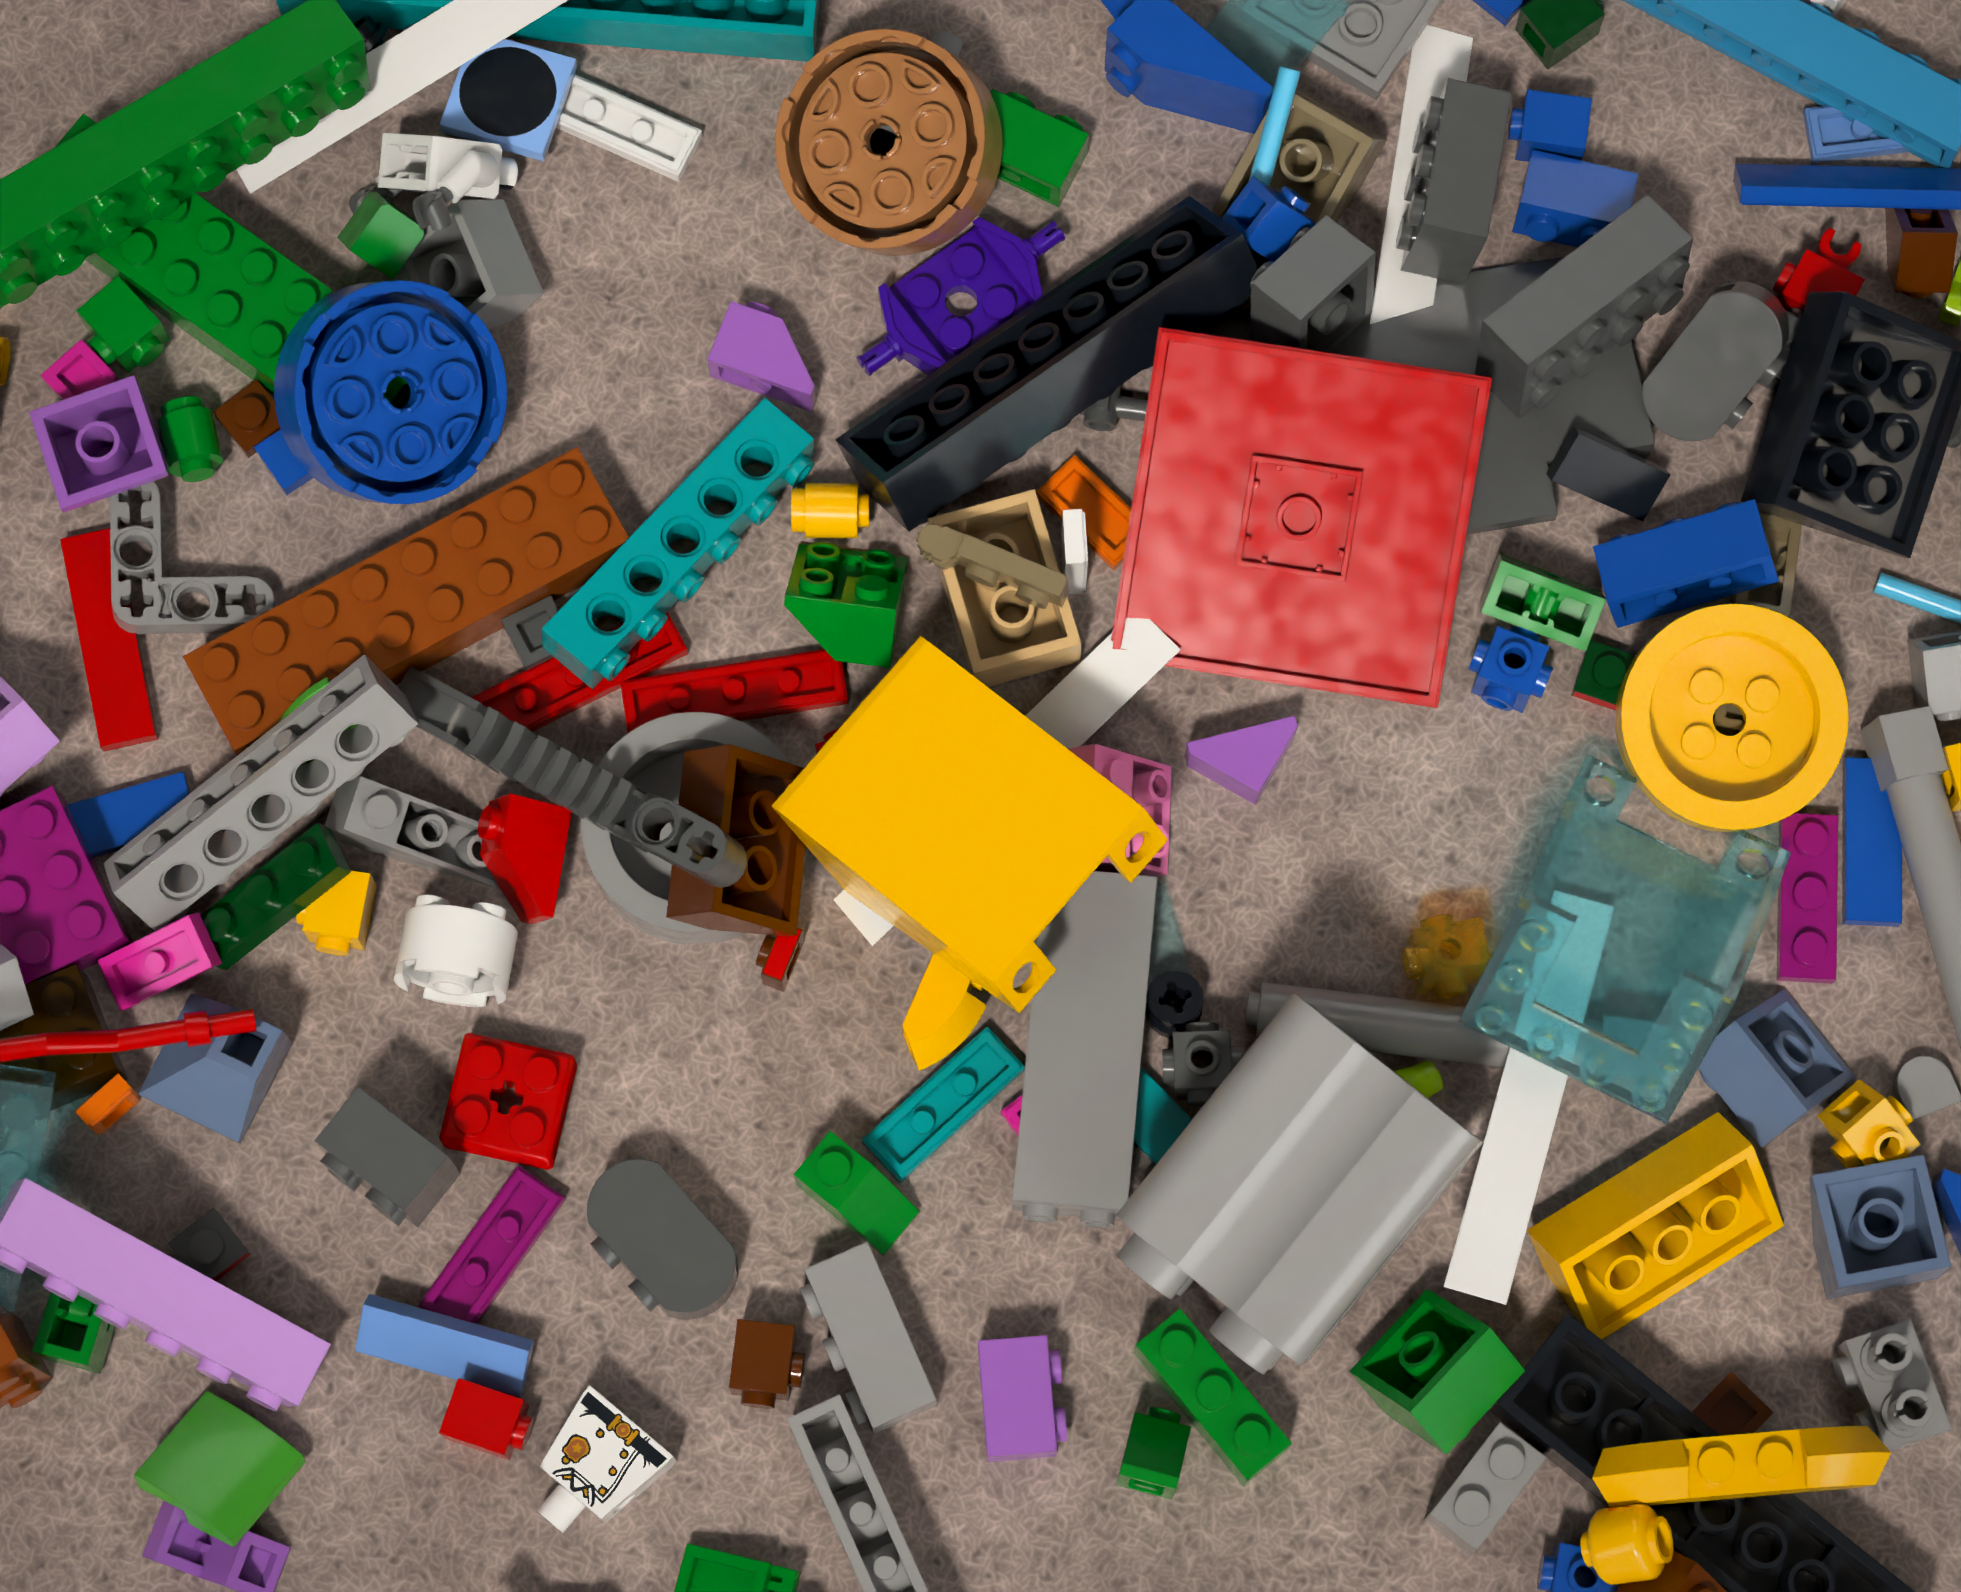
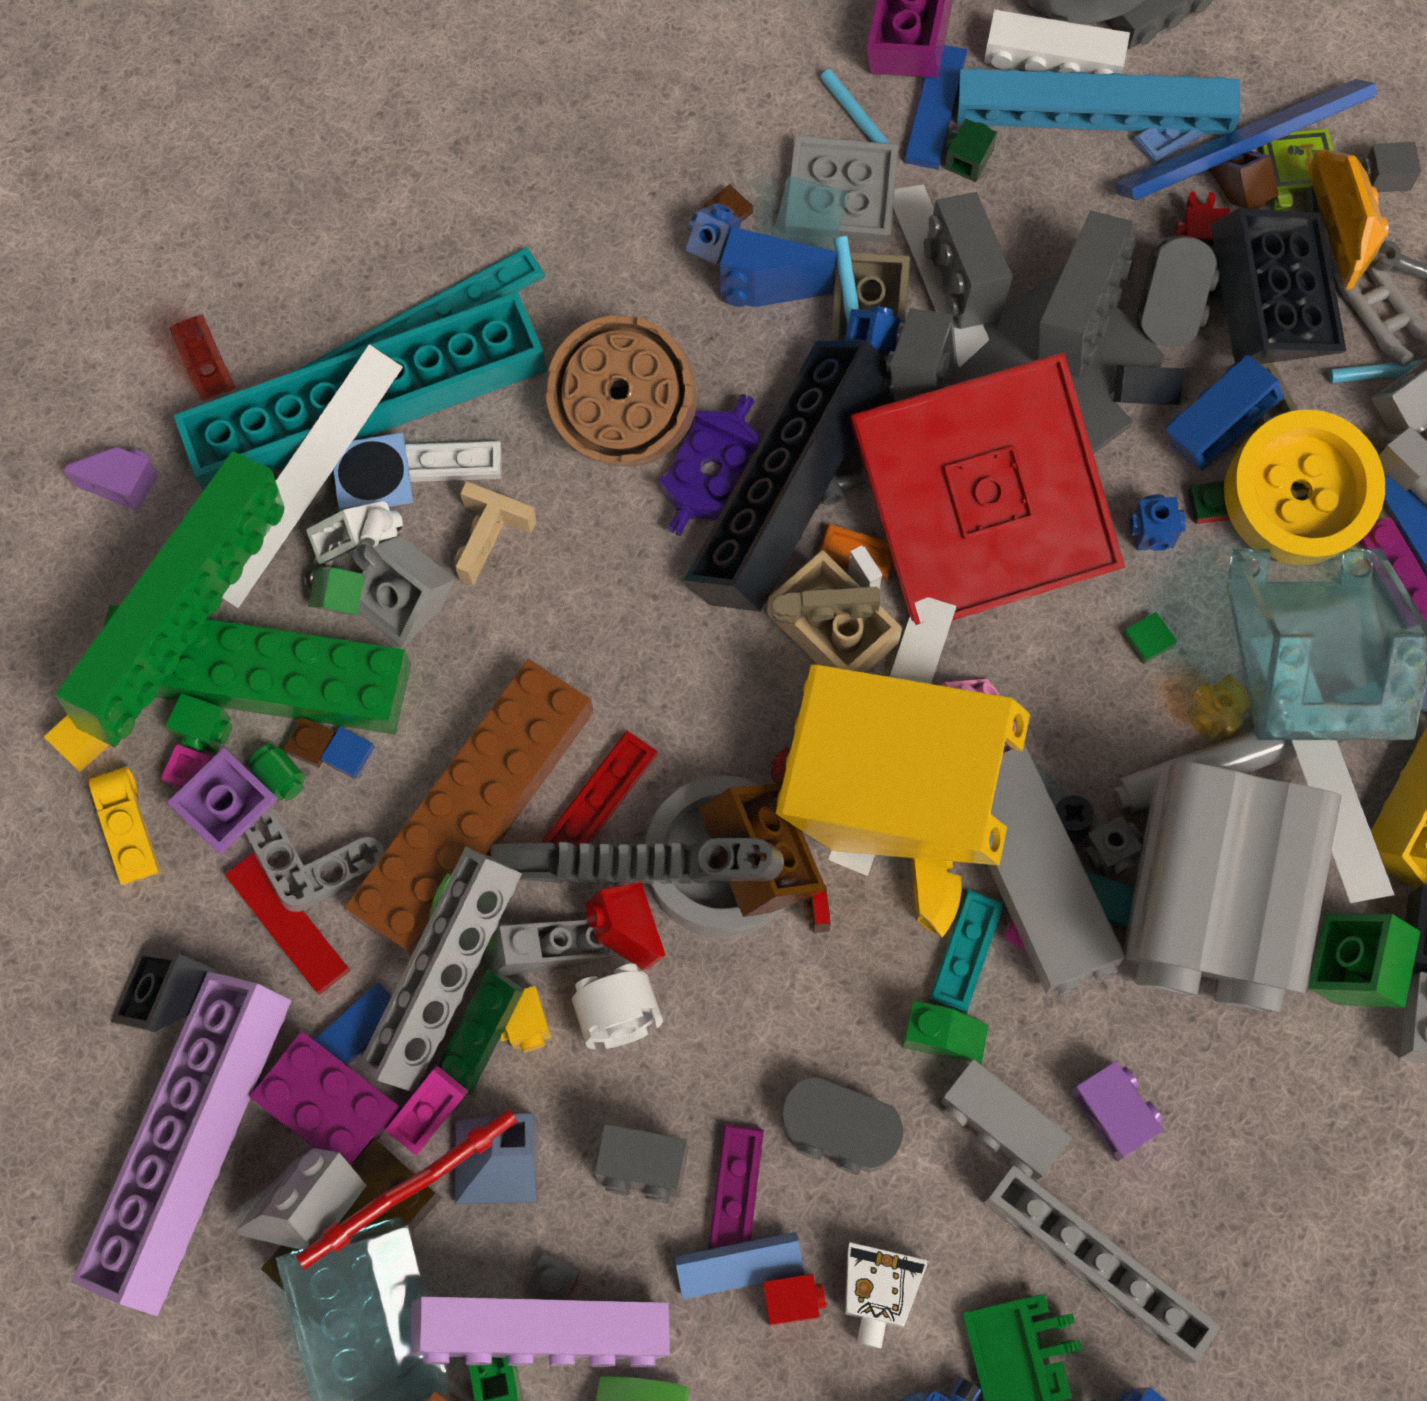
camera: 25 degrees left, 5 degrees down
orange tile [75,1073,141,1135] -> none
blue brick [274,280,507,504] -> none
red brick [439,1033,577,1170] -> none
dark grey plate [501,595,559,671] -> none
teal brick [541,397,815,690] -> none
red tile [620,649,848,733] -> none
medium lavender slope [708,301,816,412] -> none
reddish brown brick [729,1319,805,1409] -> none
green slope [784,542,908,668] -> none
yellow brick [791,483,869,538] -> none
green brick [990,89,1089,207] -> none
green slope [1116,1407,1191,1500] -> none
green brick [1133,1308,1292,1487] -> none
medium lavender slope [1184,716,1298,805] -> none
brick [1479,553,1606,652] -> none
blue brick [1508,89,1592,162] -> none
blue brick [1512,149,1639,247] -> none
none -> tan bracket [454,481,537,586]
none -> green tile [1123,612,1178,664]

